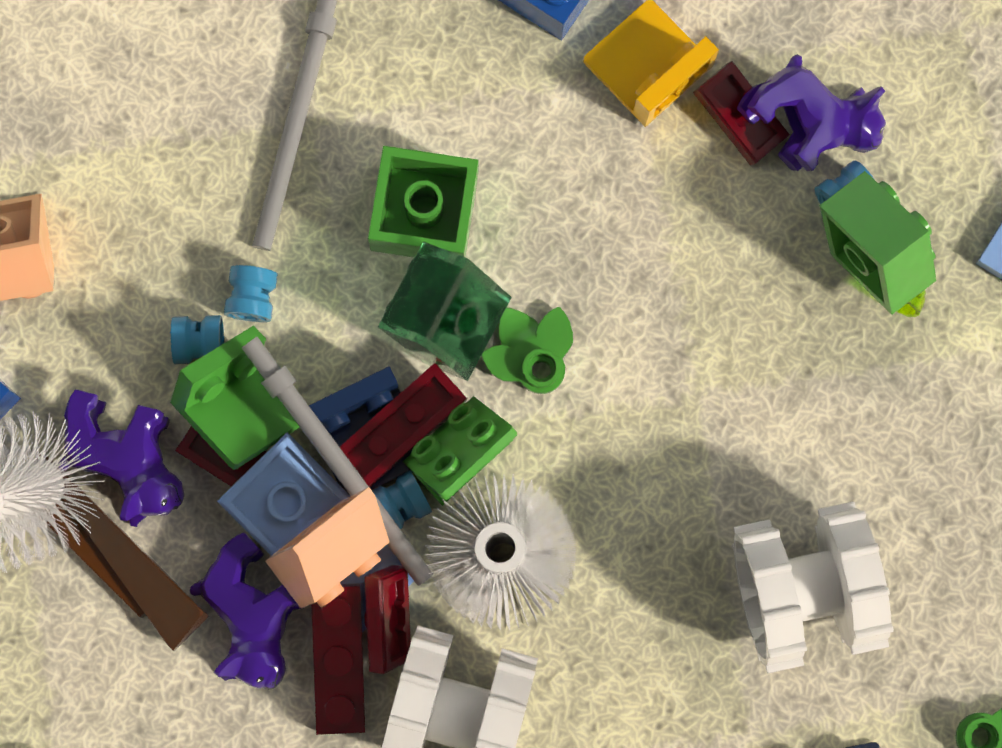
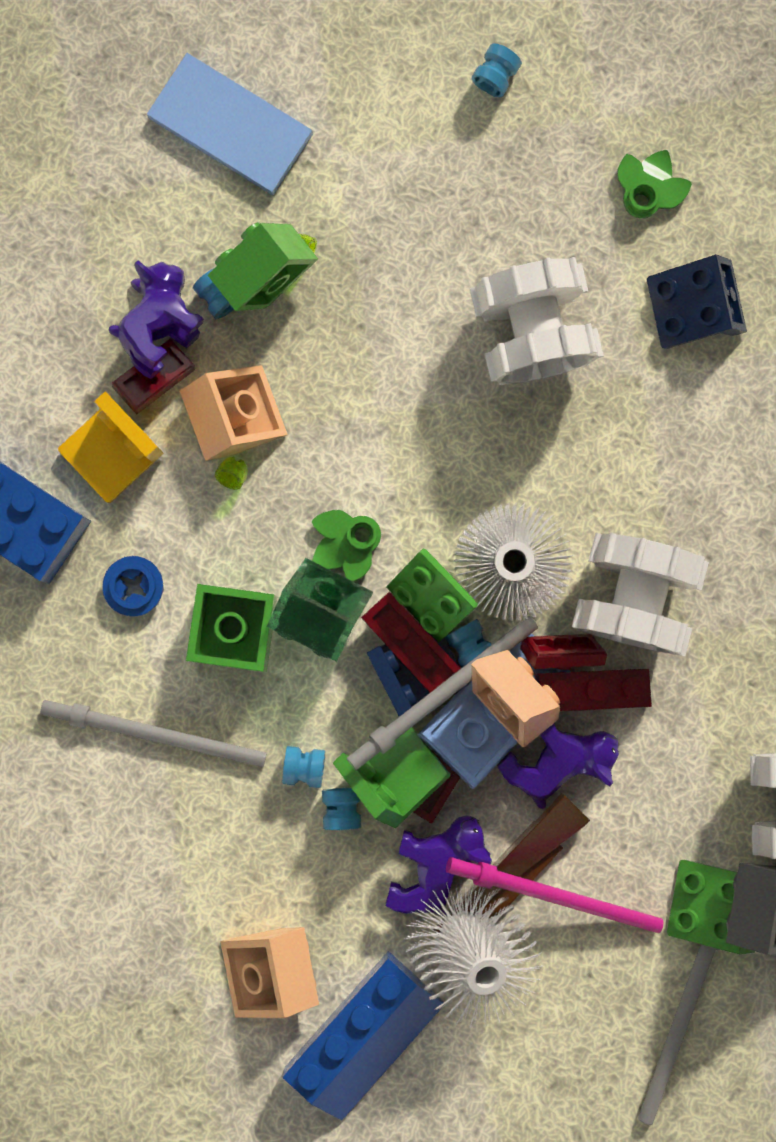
camera: 85 degrees left, 5 degrees up
none -> blue gear [102,556,164,617]
none -> light nougat slope [179,365,288,461]
none -> clear neon green hinge [215,457,248,490]
none -> dark pink bar [446,857,664,933]

